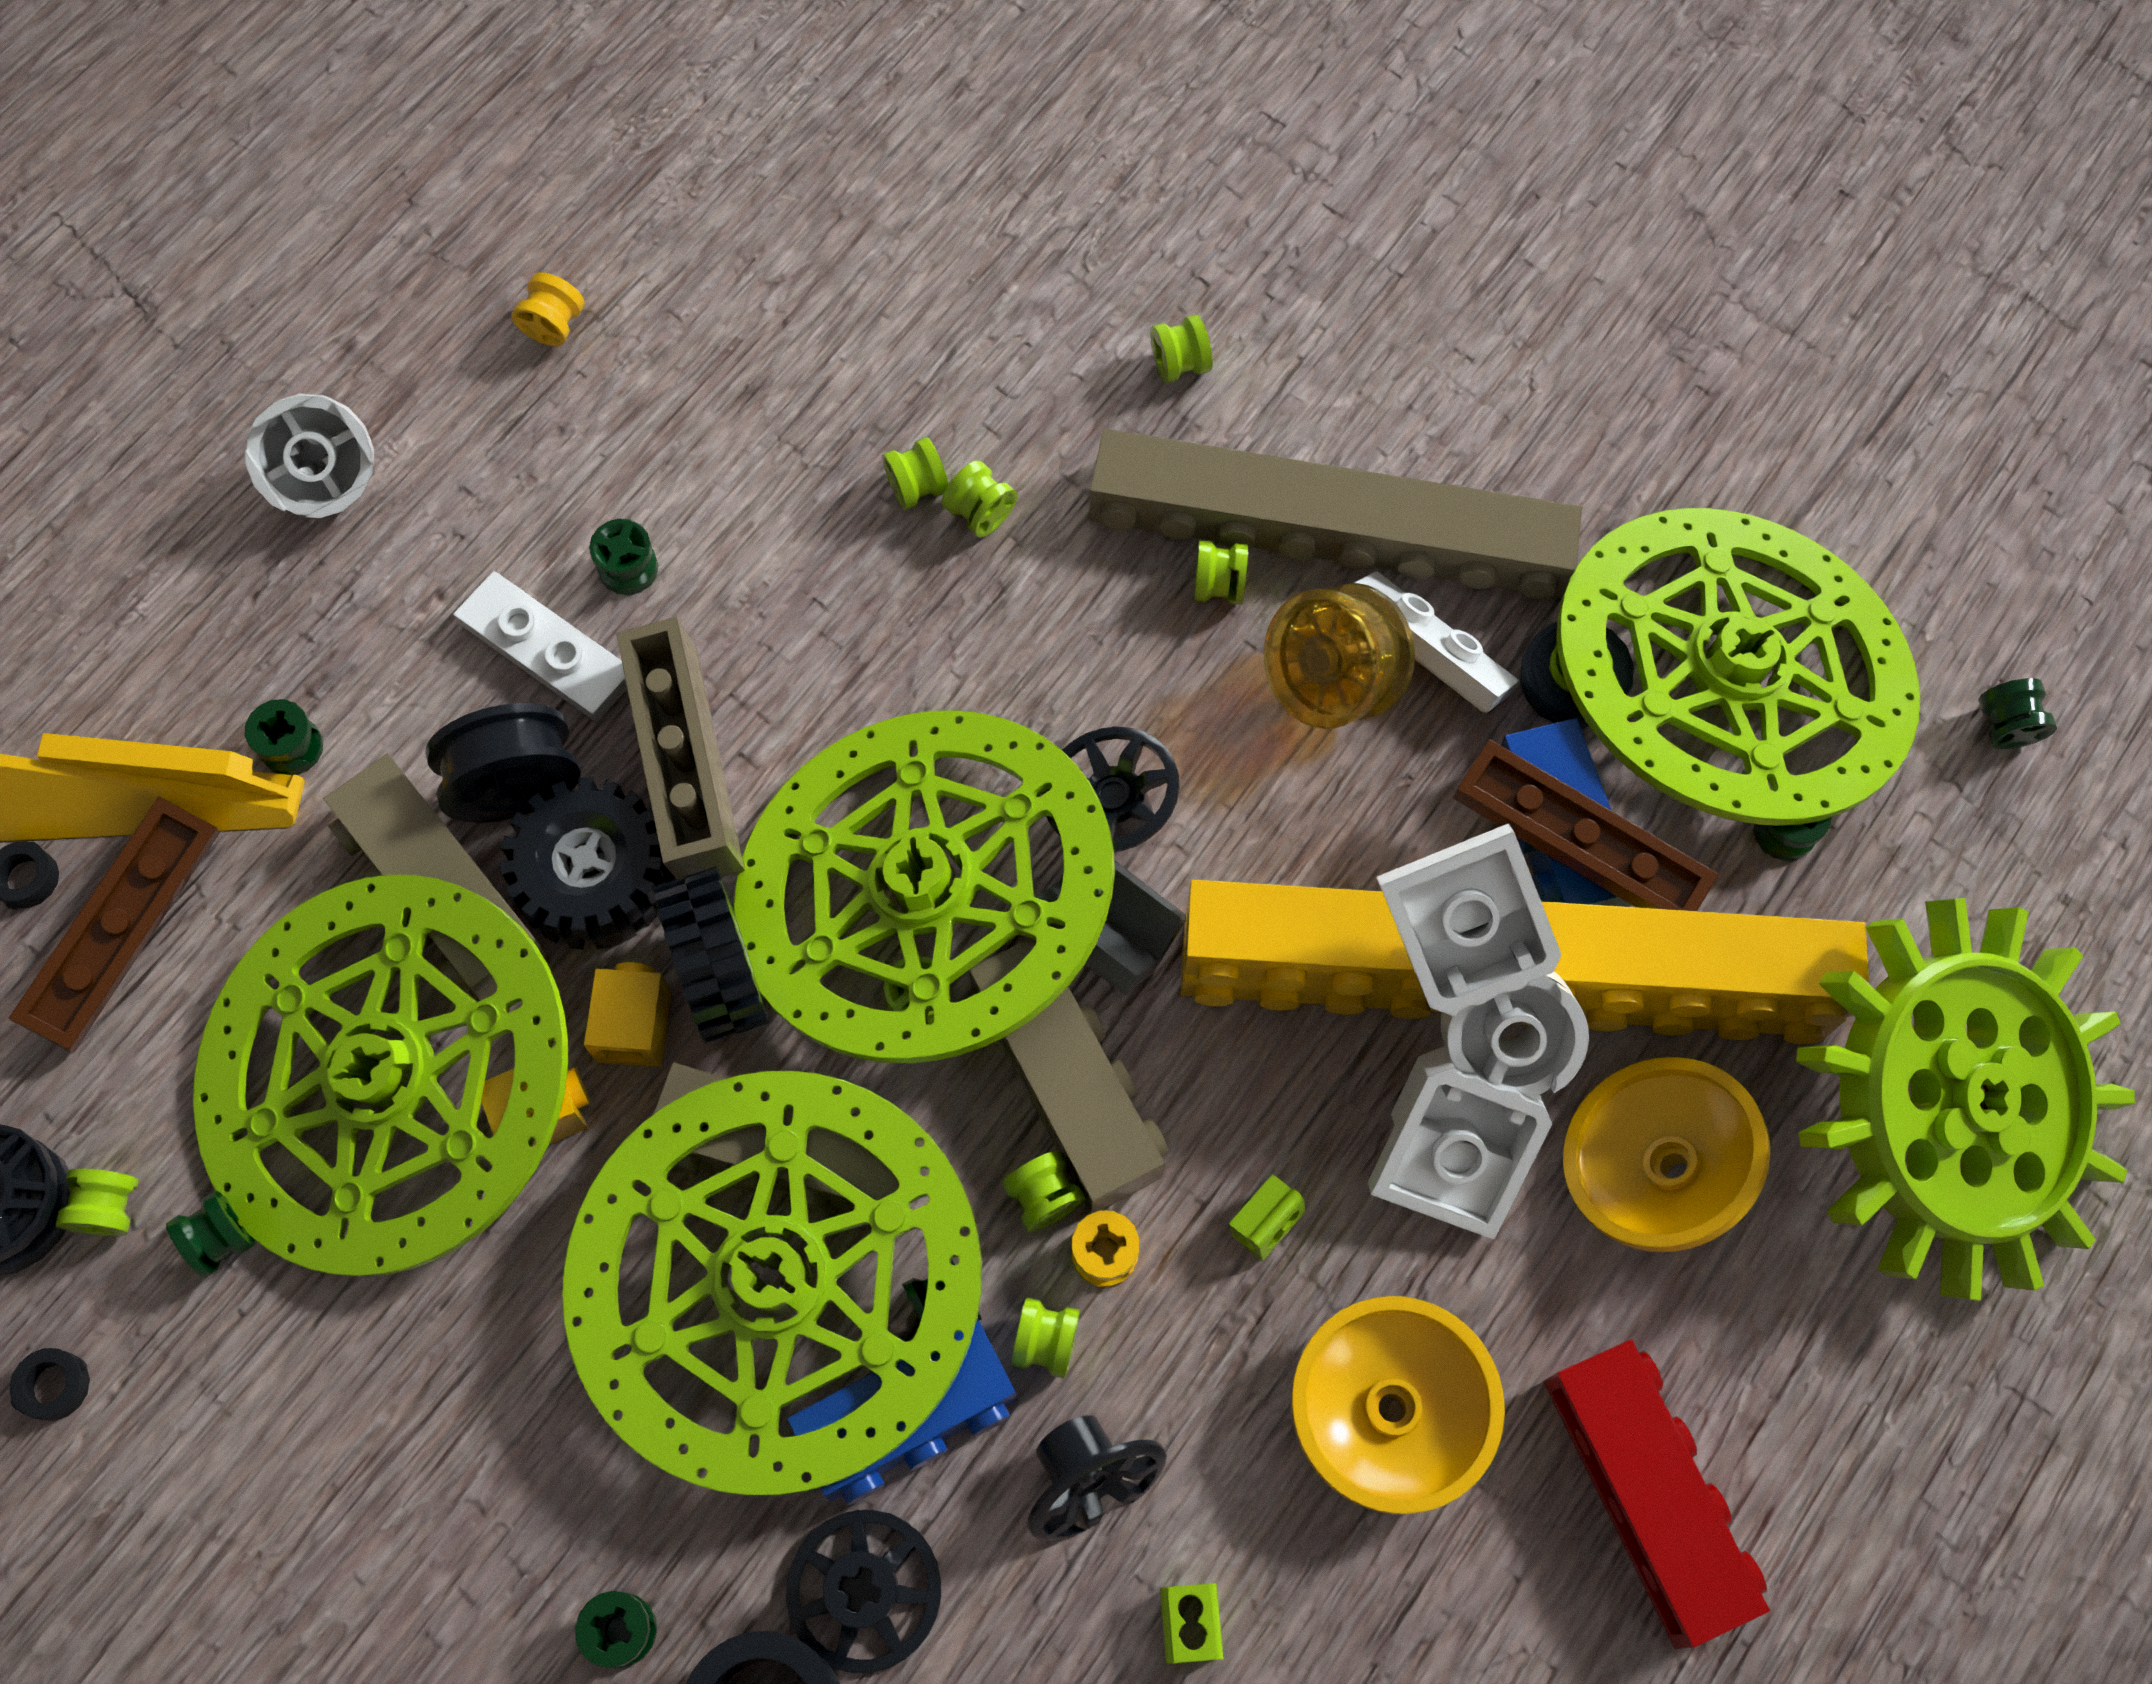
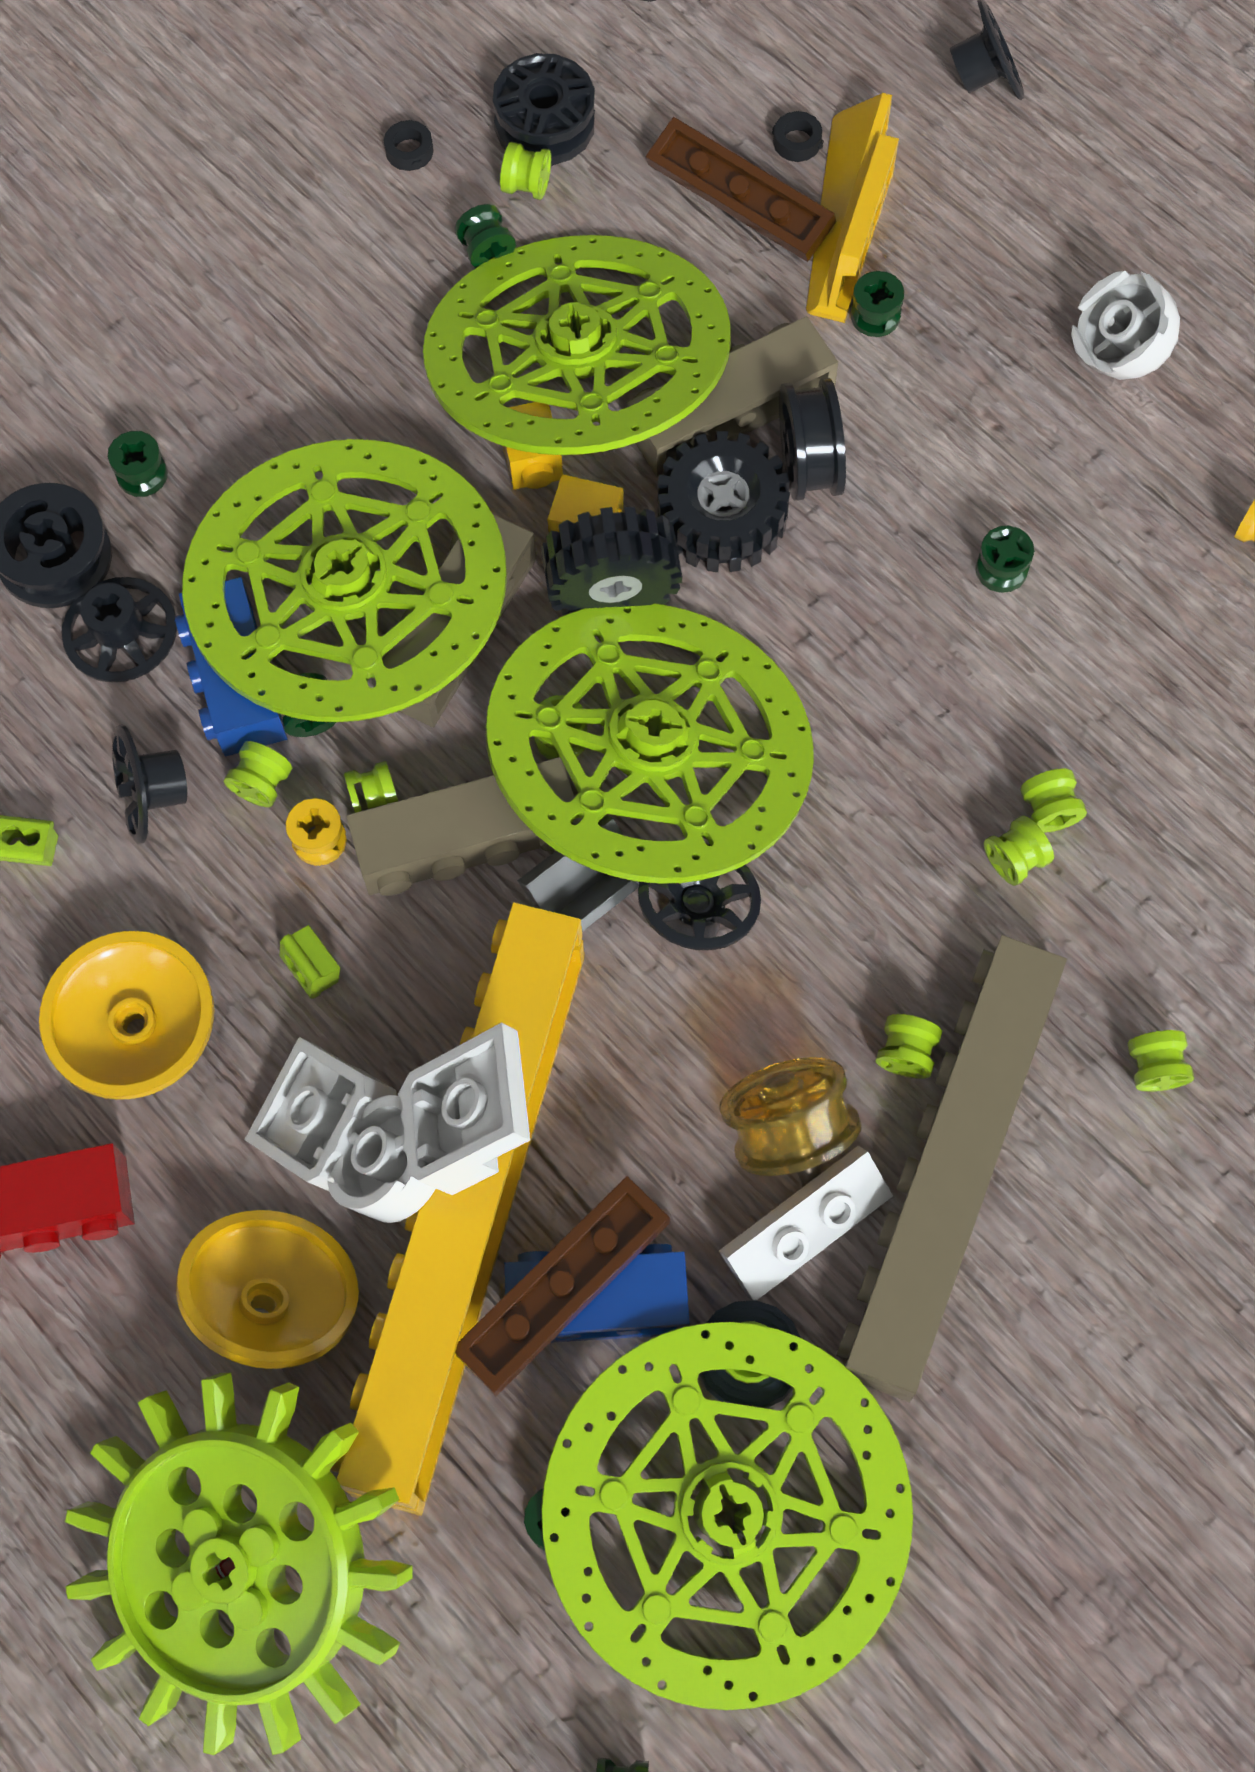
camera: 105 degrees right, 0 degrees up
white plate [453,571,627,723] -> none
dark tan brick [616,616,745,879] -> none

